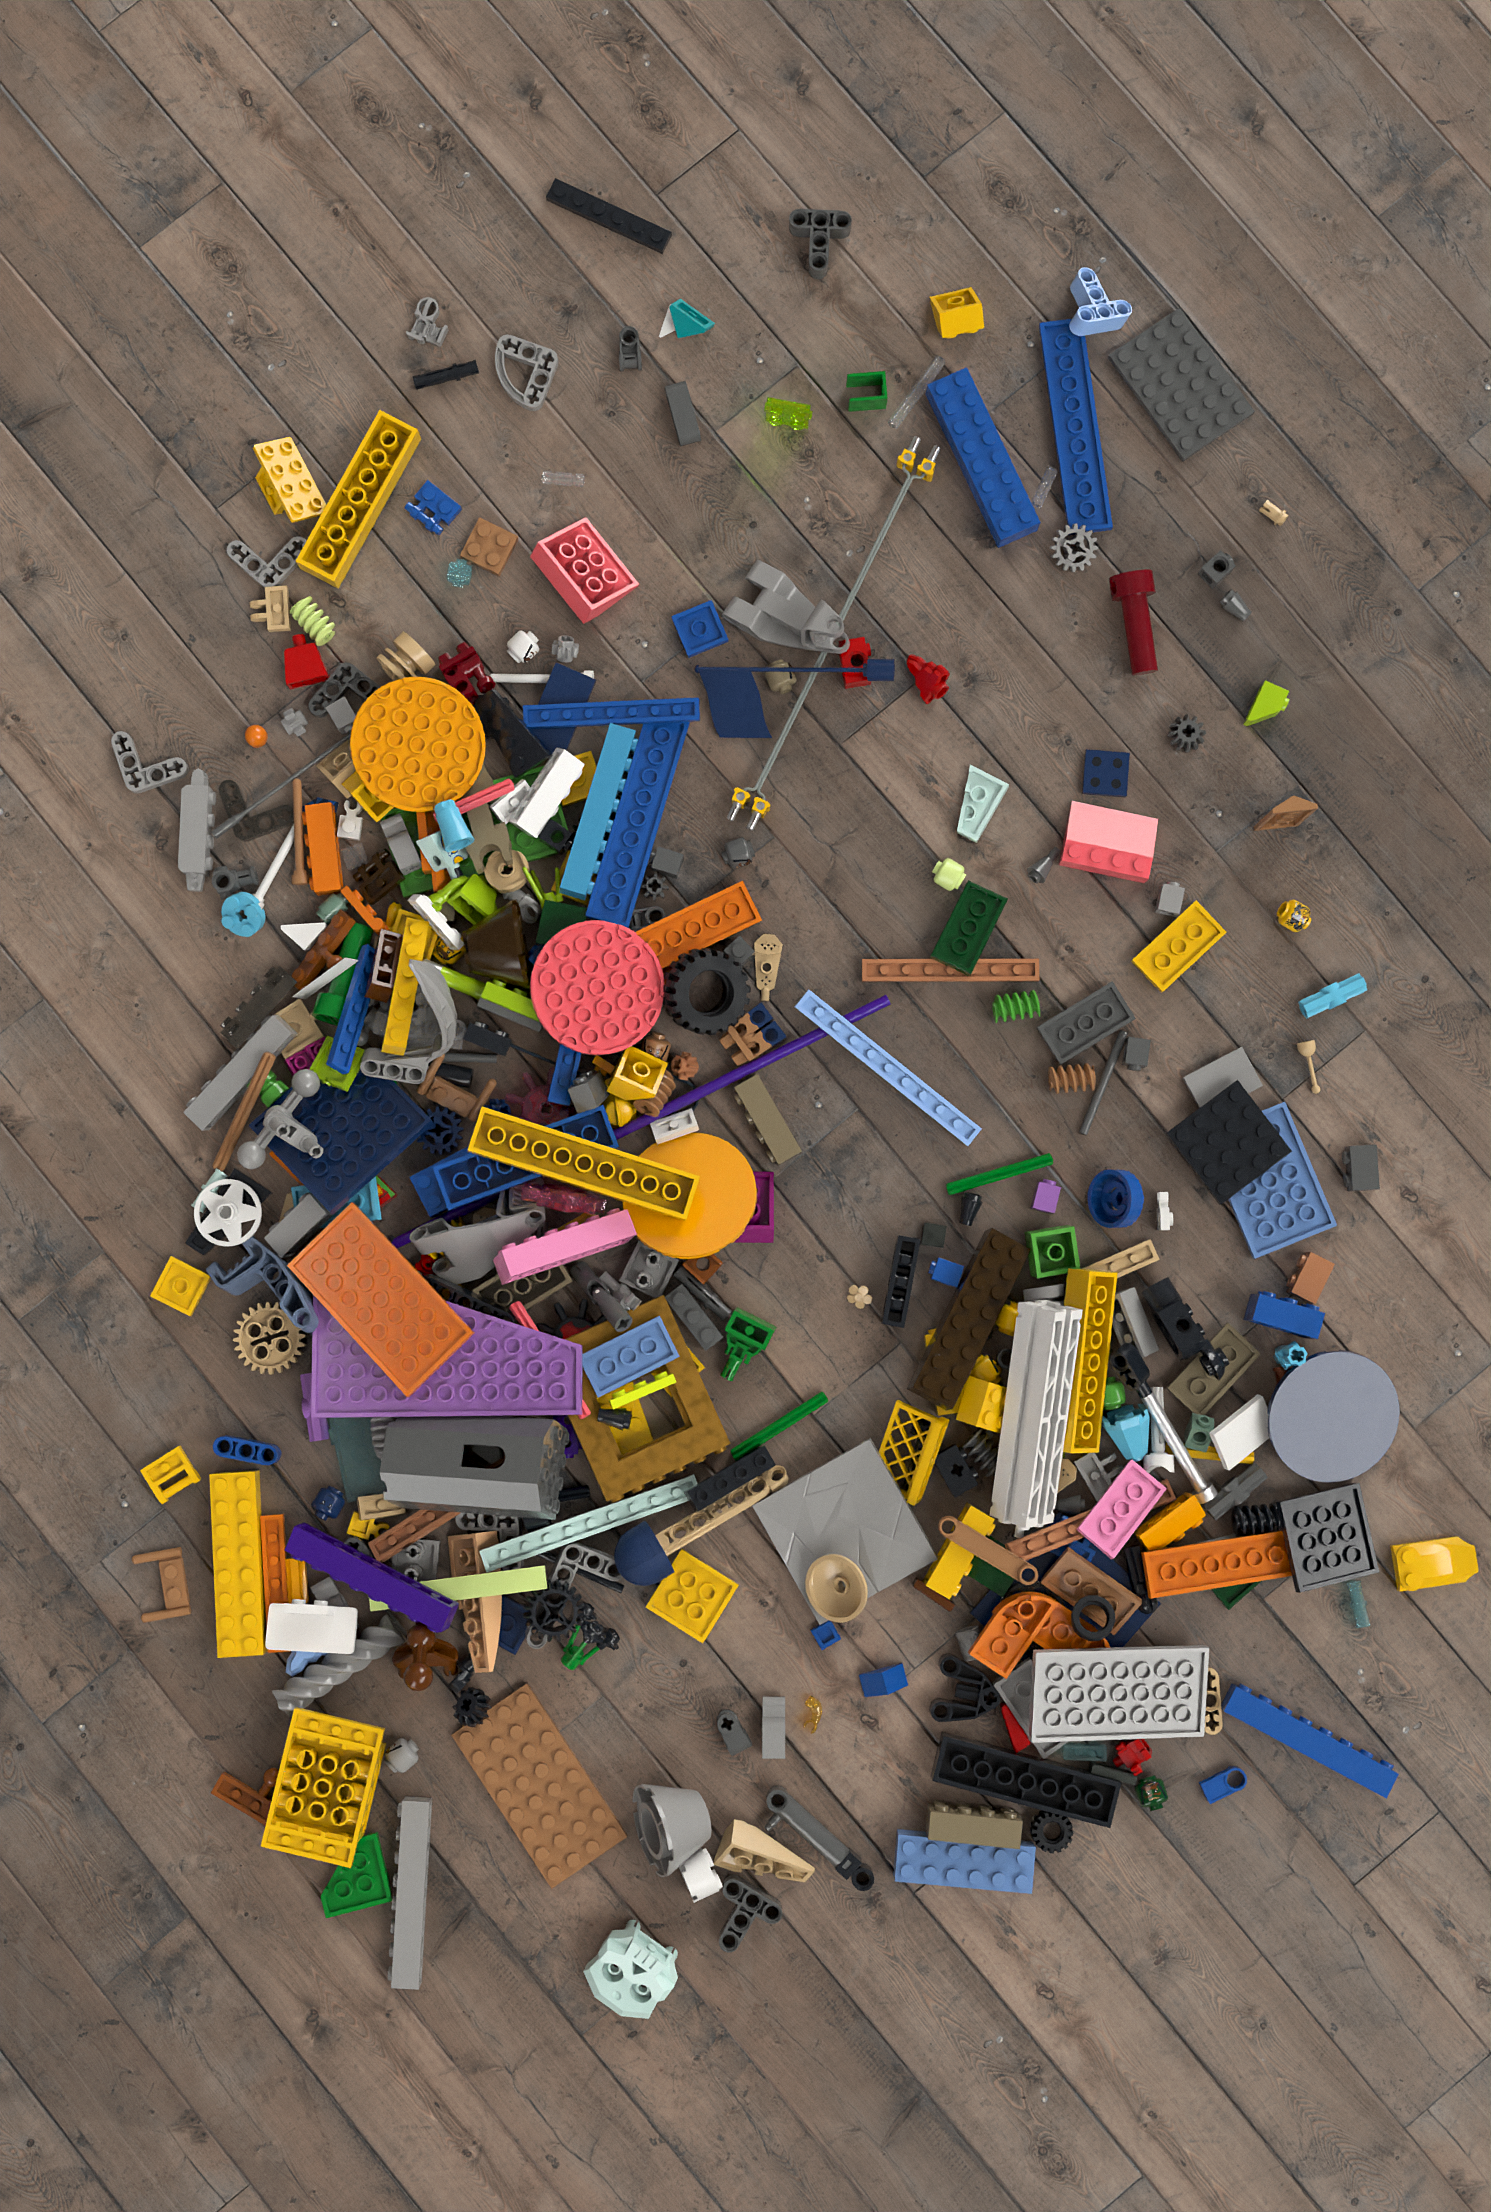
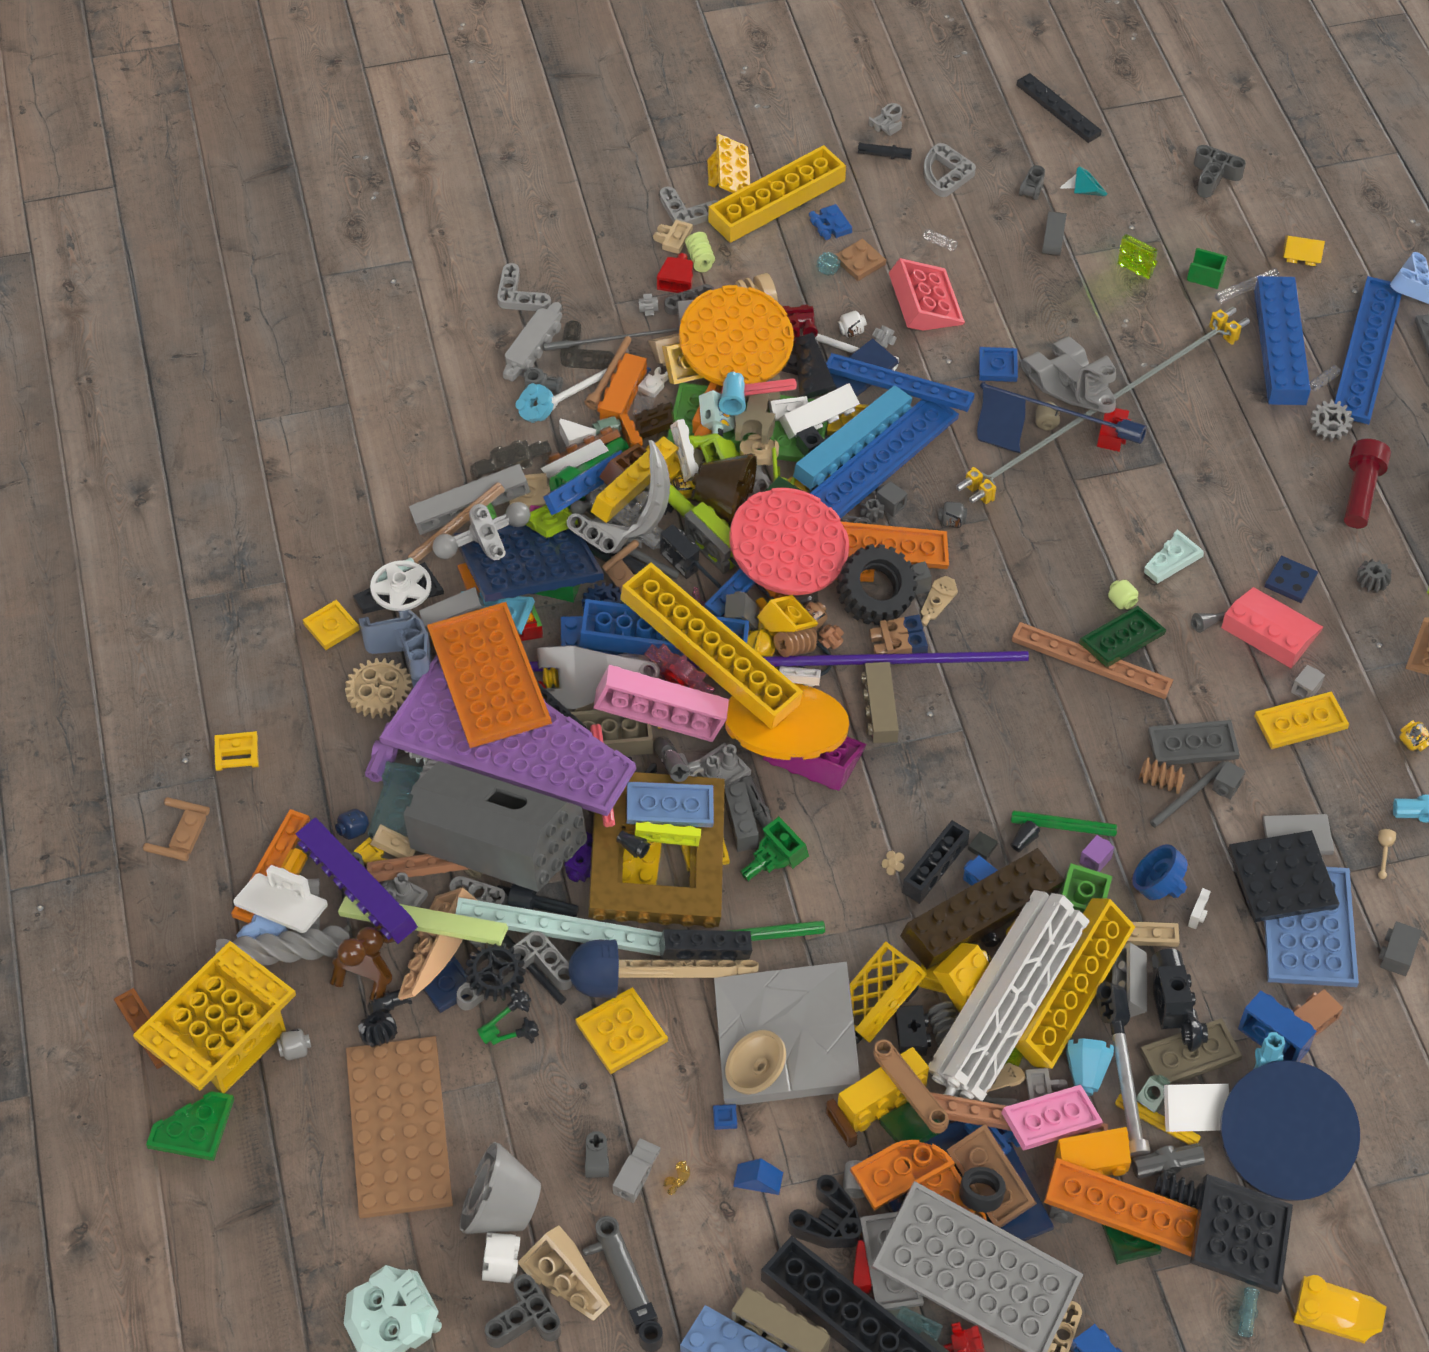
camera: 25 degrees right, 30 degrees down
yellow brick [209,1470,268,1658] -> none
blue beam [213,1435,281,1465] -> none
orange piece [245,725,268,748] -> none
light grey piece [380,813,422,876] -> none
light grey brick [388,1796,432,1990] -> none
dark orange piece [682,1254,724,1285] -> none
light blue plate [794,989,982,1146] -> none
red rock [906,654,950,704] -> none
bright green piece [992,990,1040,1023] -> none
bright green head [1103,1377,1126,1410] -> none
black piece [1123,1545,1158,1614] -> none
white piece [1144,1387,1175,1473] -> none

